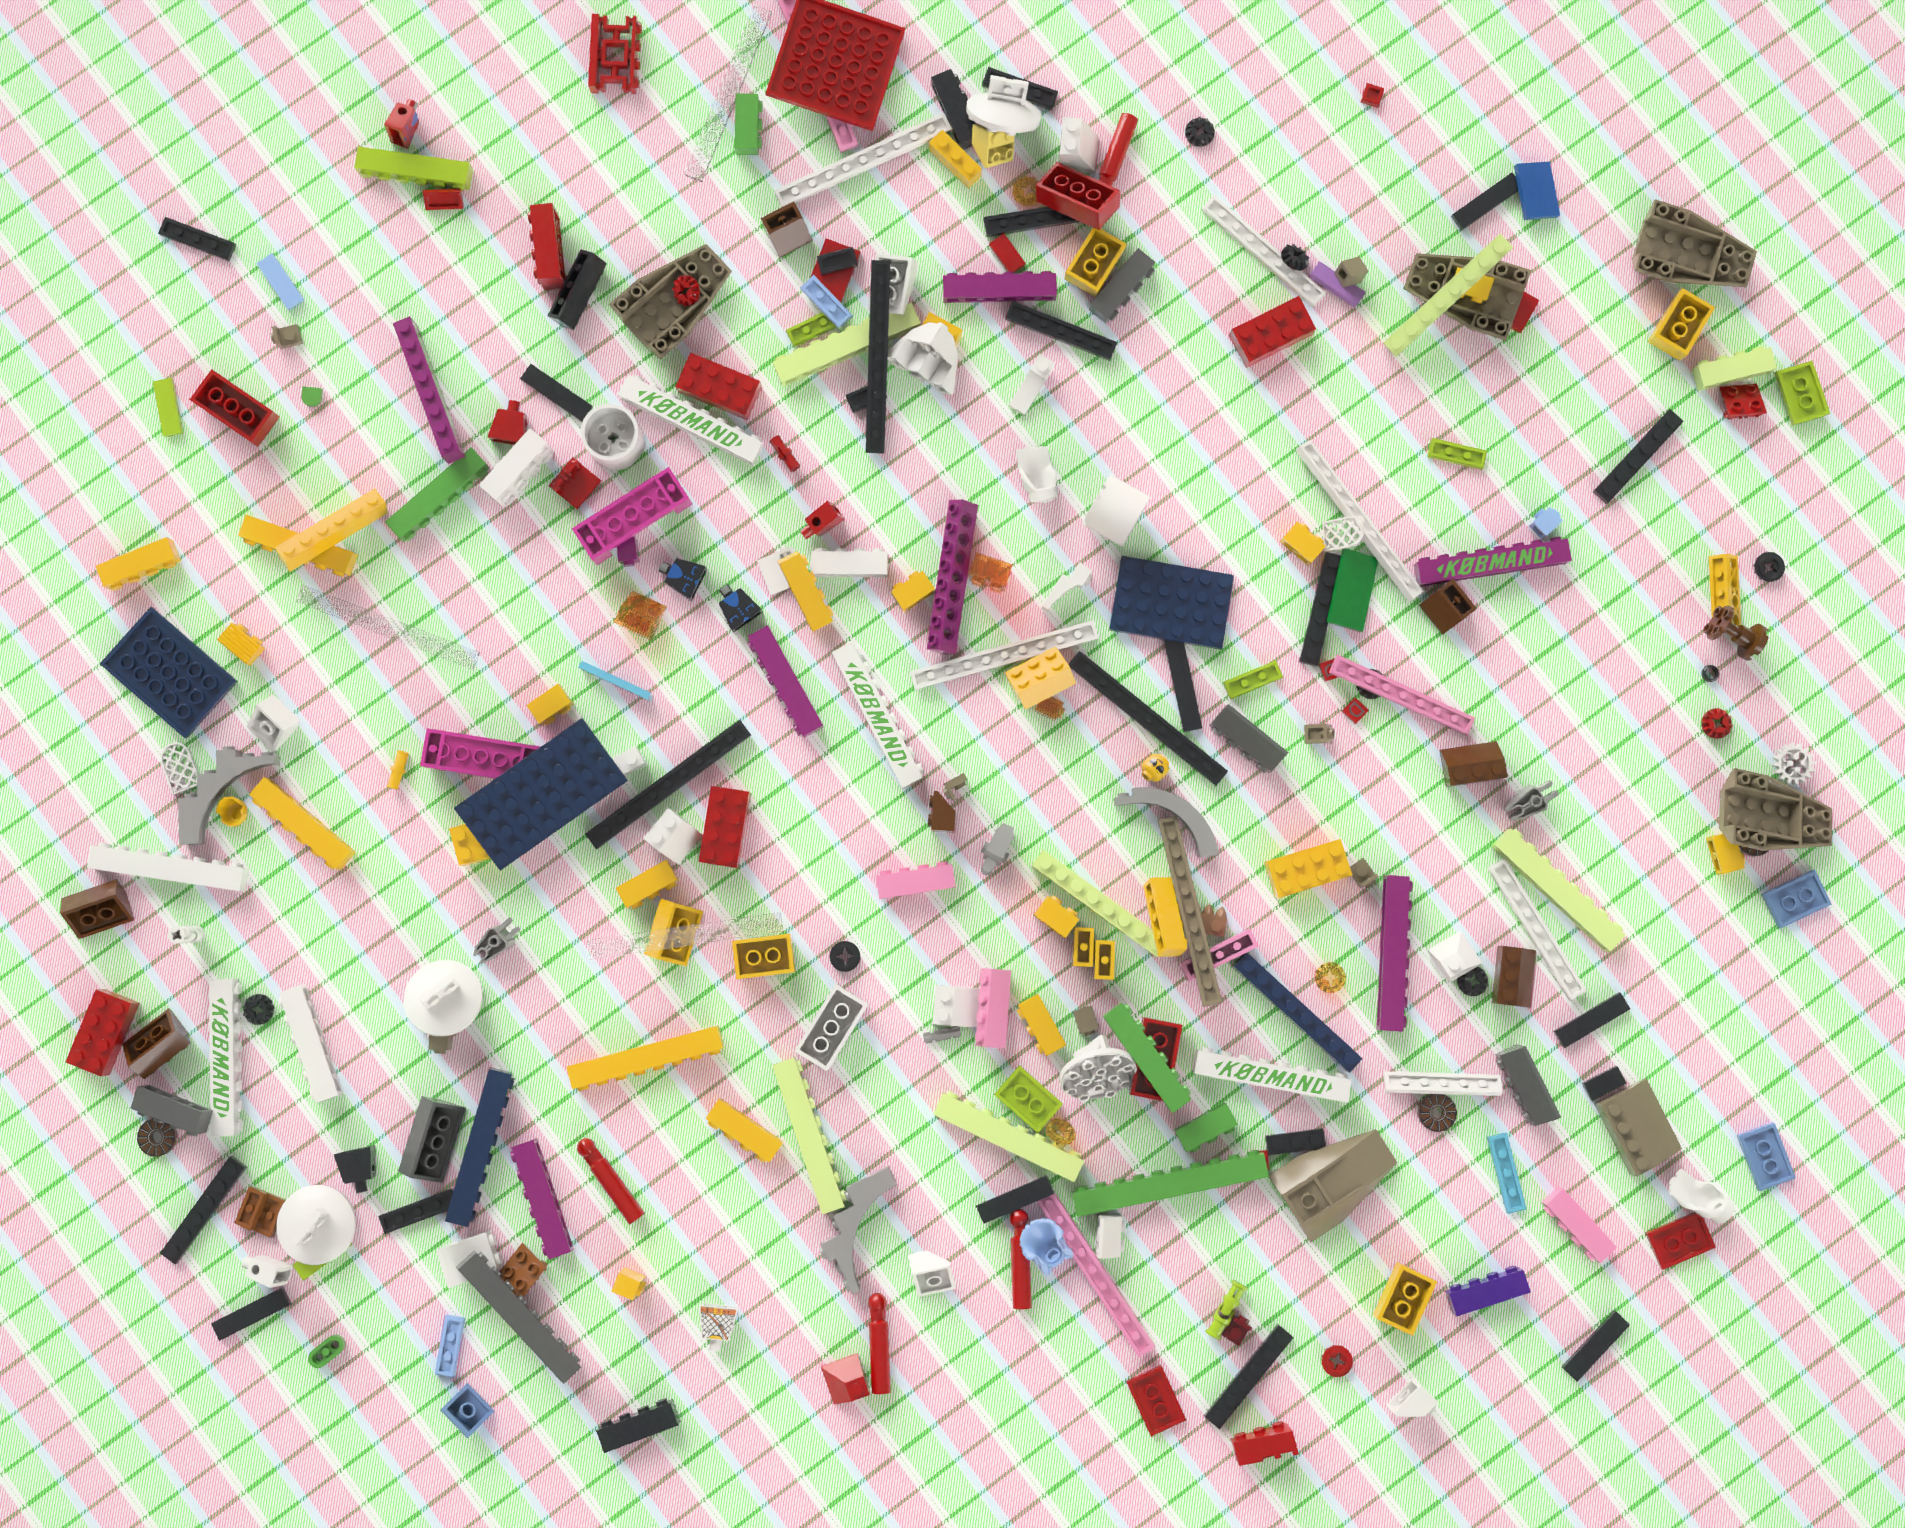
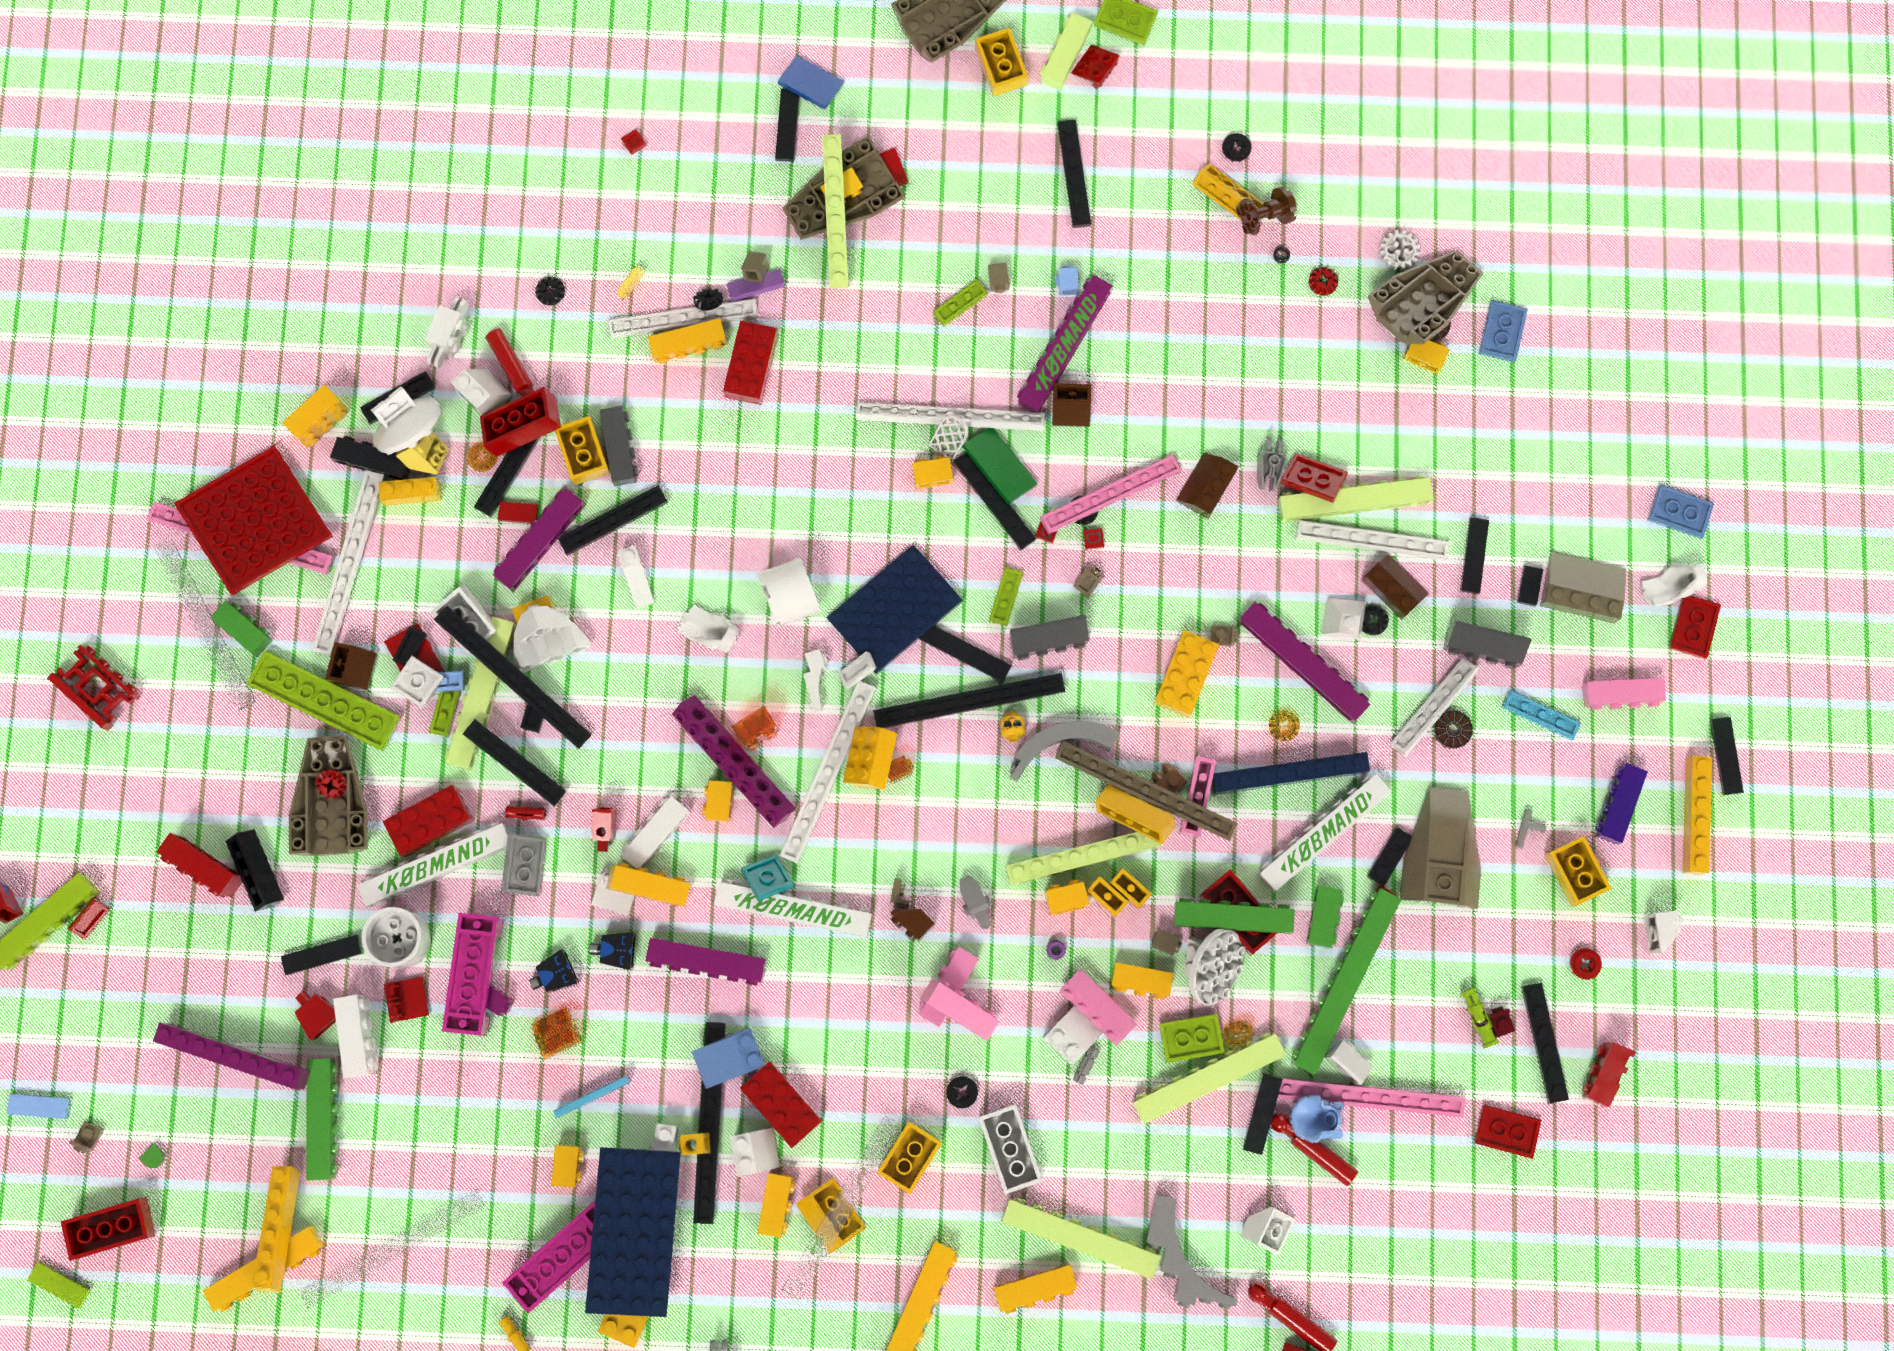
camera: 50 degrees left, 5 degrees down
none -> lime plate [246,650,401,751]
none -> yellow brick [282,384,349,449]
none -> white tile [390,656,445,709]
none -> white brick [424,297,469,368]
none -> black plate [462,719,567,807]
none -> light grey tile [501,833,546,897]
none -> light yellow tile [617,266,644,300]
none -> yellow brick [648,318,727,364]
none -> yellow brick [678,1133,711,1155]
none -> medium blue slope [691,1028,765,1089]
none -> teal tile [741,854,793,901]
none -> white tile [838,652,876,690]
none -> bright pink brick [920,979,1000,1041]
none -> dark tan brick [988,262,1009,293]
none -> medium lavender plate [1046,940,1066,960]
none -> red tile [1280,453,1348,503]
none -> light grey piece [1515,809,1547,849]
none -> yellow brick [1683,756,1712,875]

